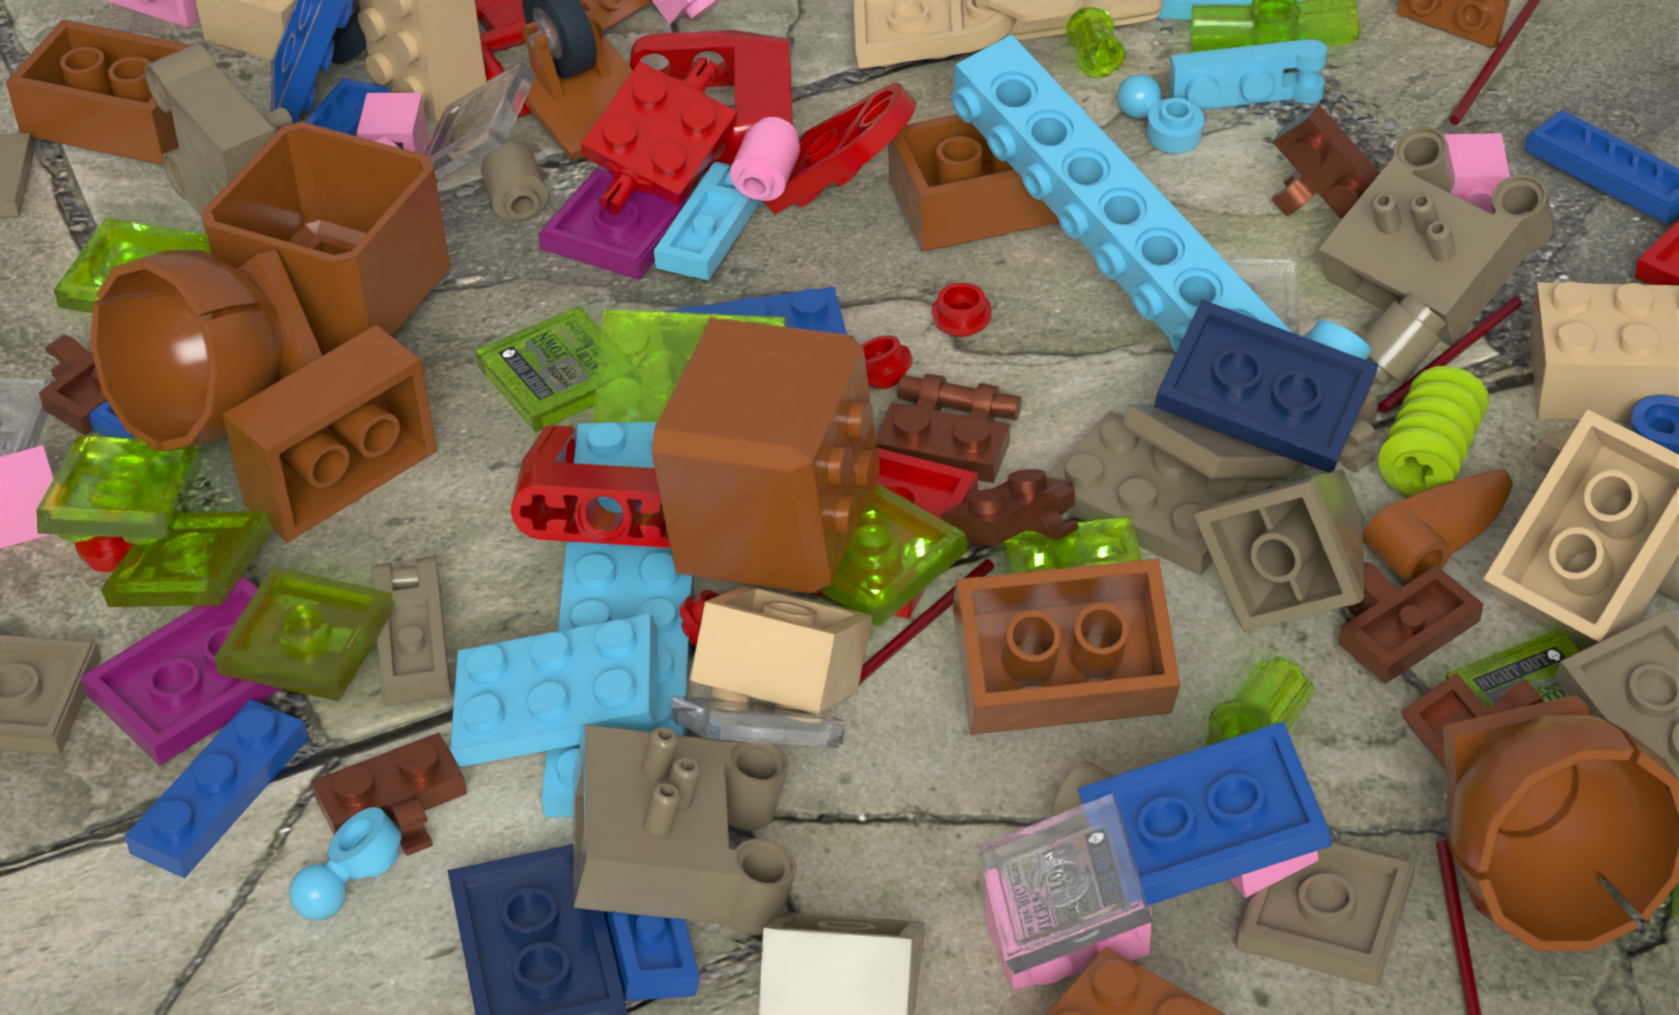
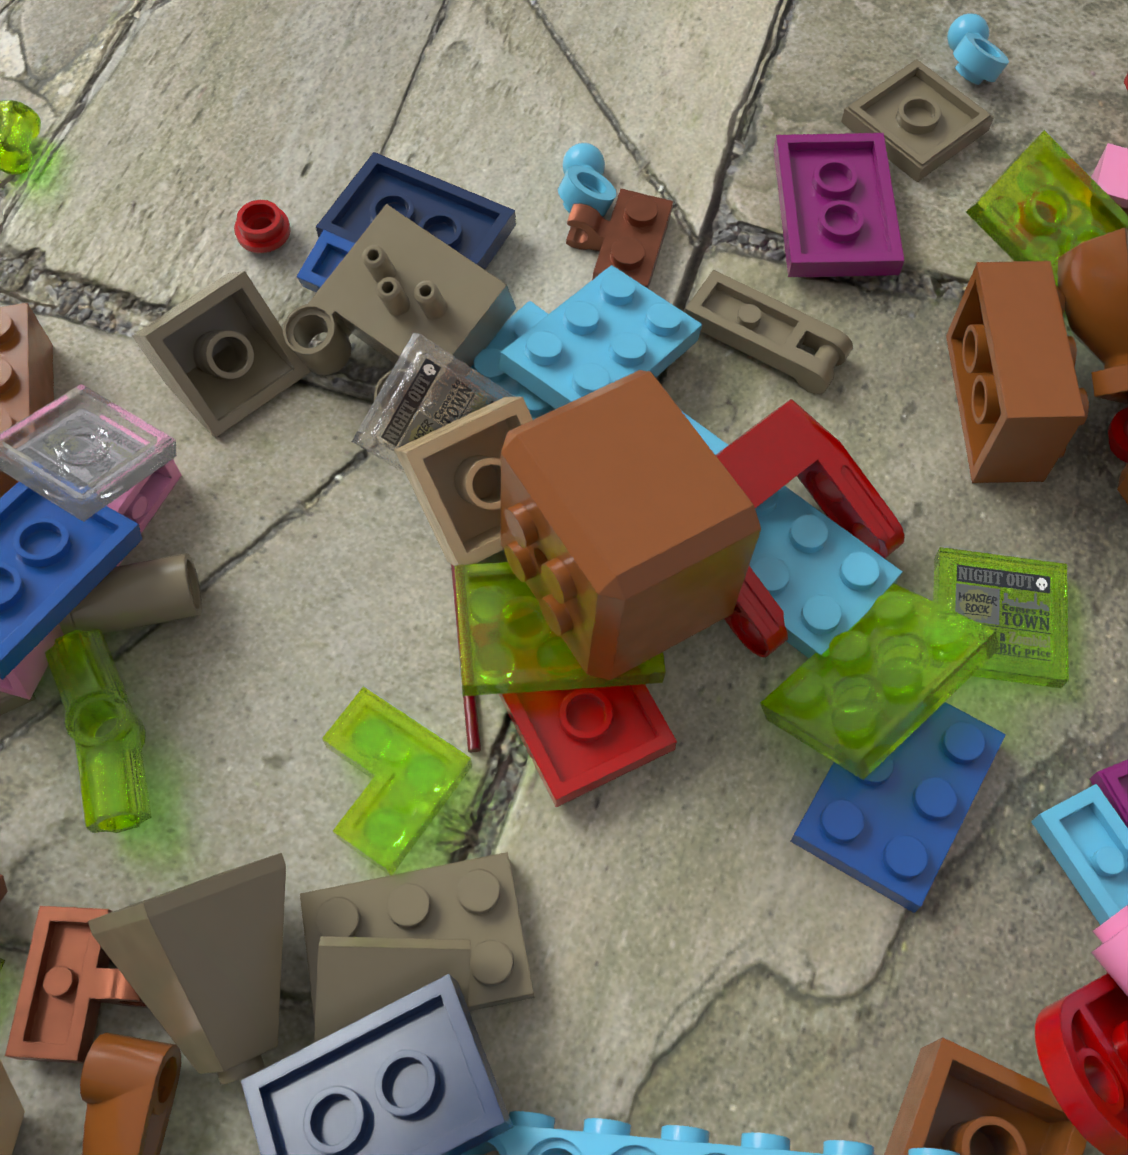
camera: 130 degrees right, 20 degrees up
clear neon green tile [101,511,274,607] -> none
blue plate [125,699,308,879] -> none
clear neon green tile [214,567,395,702] -> none
red plate [861,335,913,389] -> none
copper plate [876,373,1022,483] -> none
red plate [932,283,992,337] -> none
copper plate [942,469,1079,547] -> none
dark orange brick [953,558,1180,735] -> none

